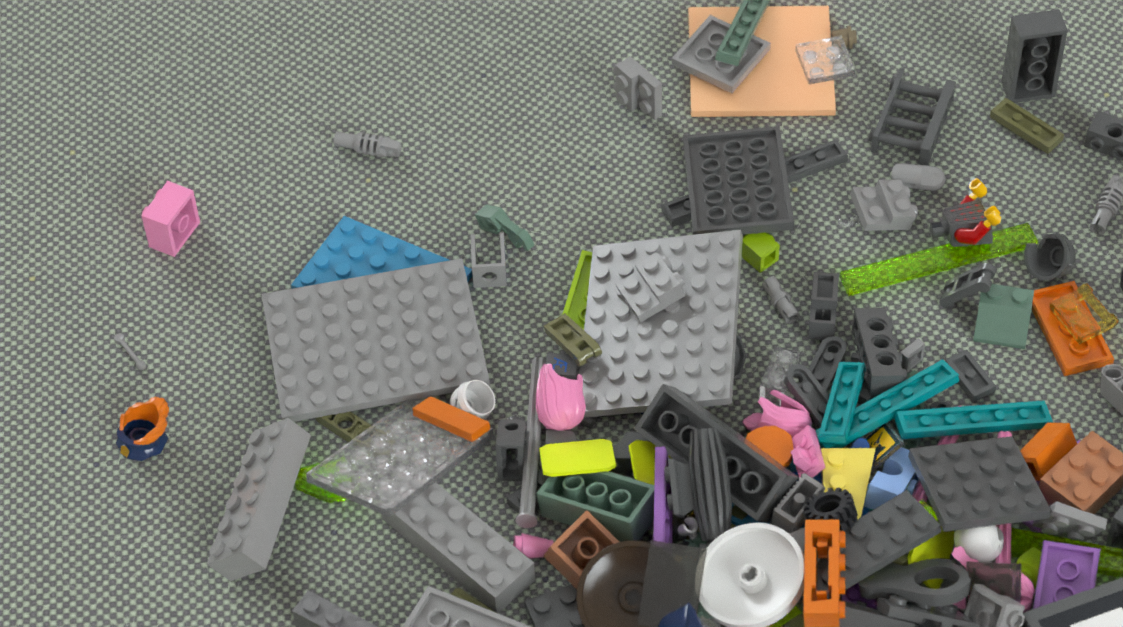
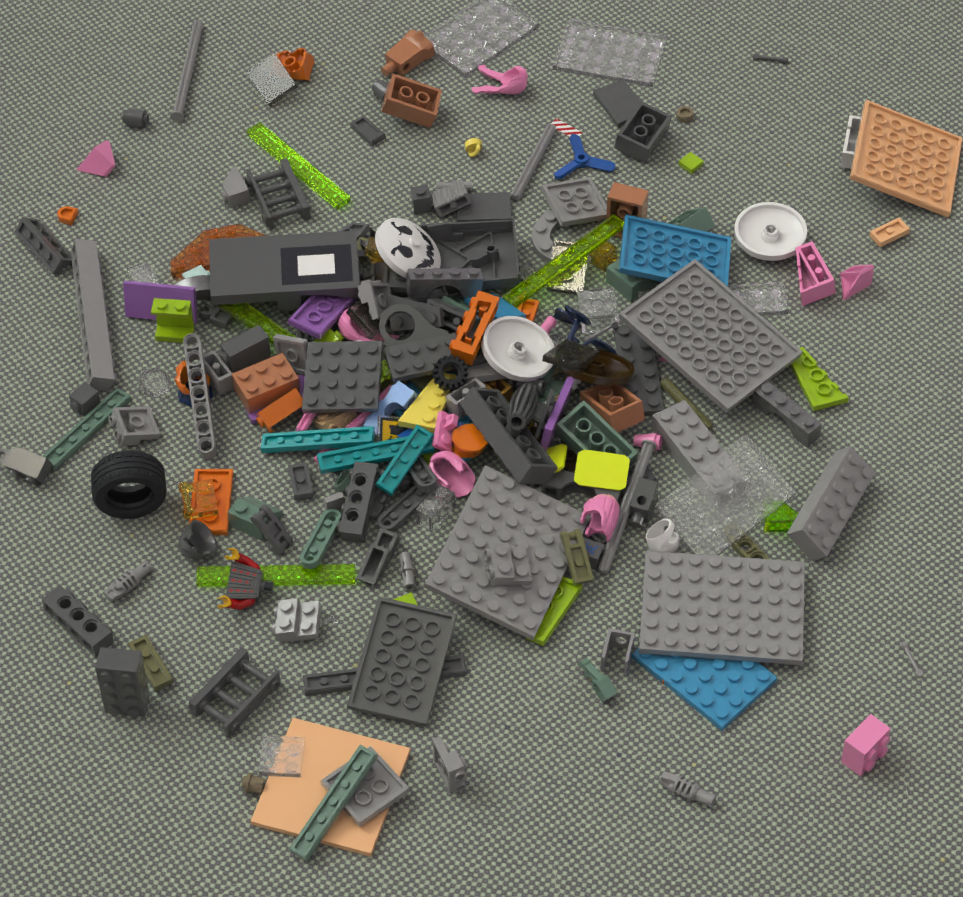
camera: 165 degrees left, 0 degrees up
piece [116,397,169,461] -> none
orange tile [413,396,490,442] -> none
light grey arm [891,163,946,191] -> none
none -> sand green plate [300,509,342,569]

